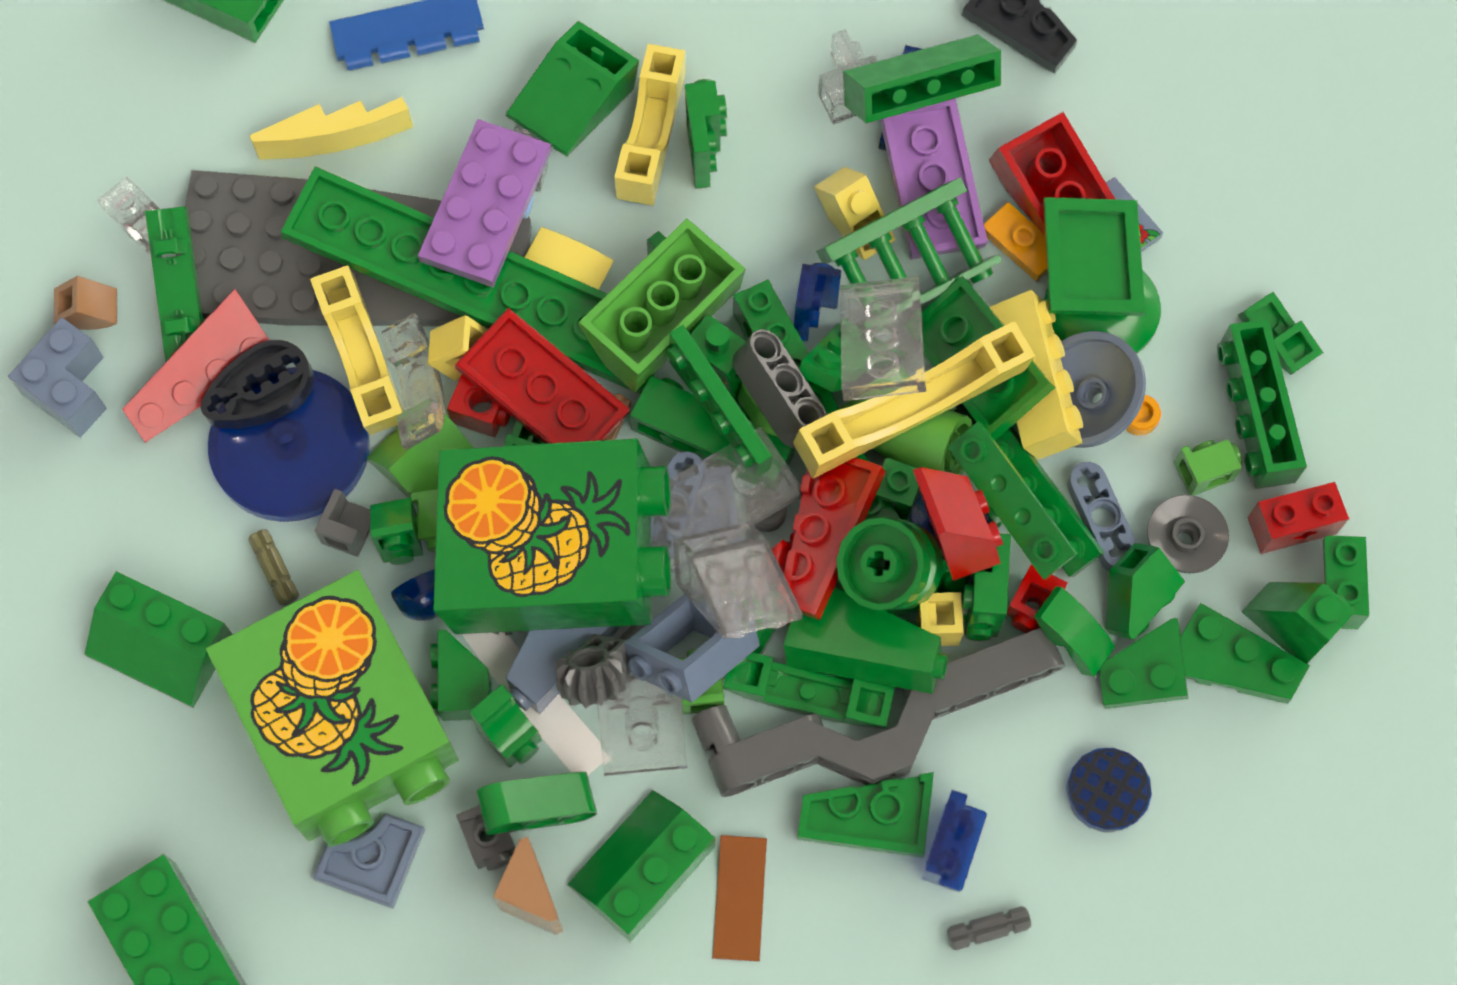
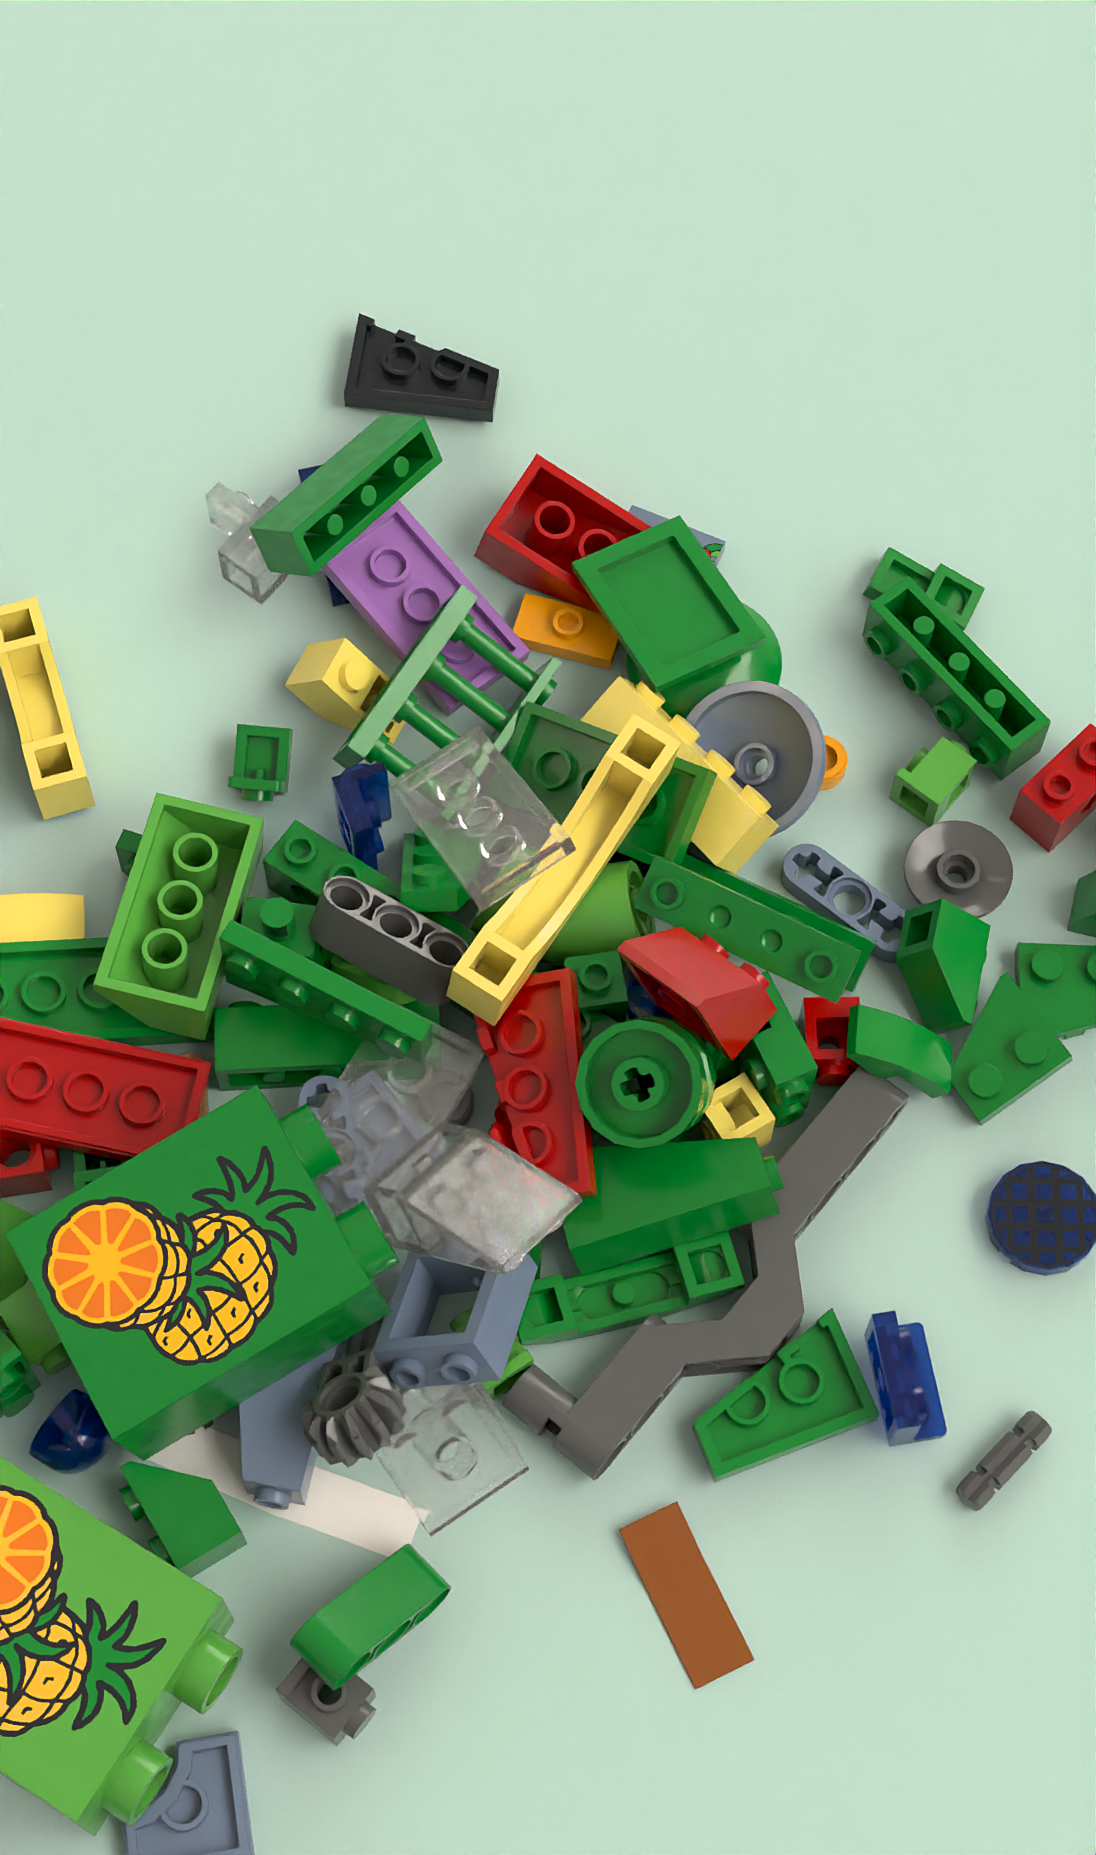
camera: 30 degrees left, 5 degrees down
green arch [469,684,542,768] -> none
medium nougat slope [493,837,564,935] -> none
green slope [567,790,716,942] -> none
green plate [685,79,727,189] -> none
none -> green bracket [228,724,293,802]

